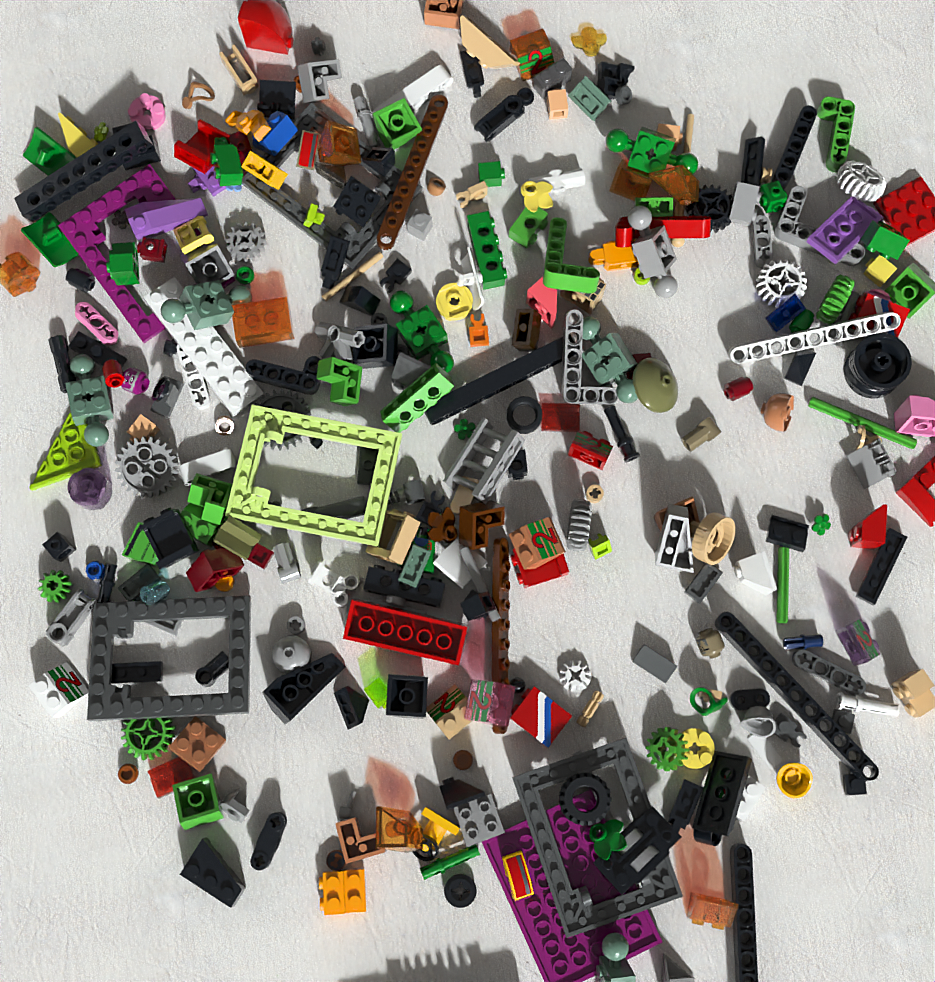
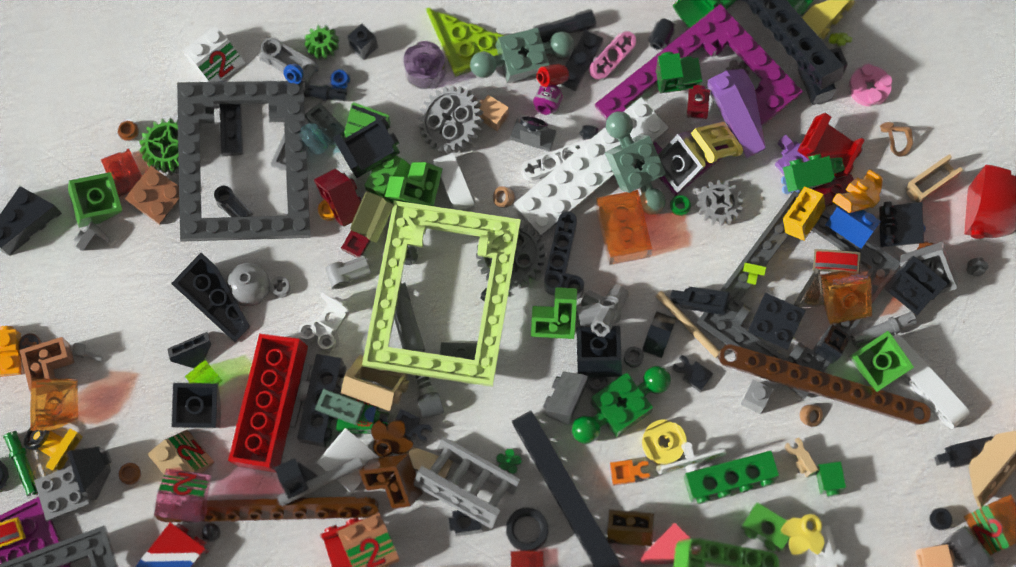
camera: 90 degrees right, 5 degrees down
black piece [250,812,287,871] -> none
bright green brick [380,363,454,433] -> none
black piece [474,95,525,142] -> none
none -> blue plate [283,64,304,84]
none -> black slope [882,255,948,316]

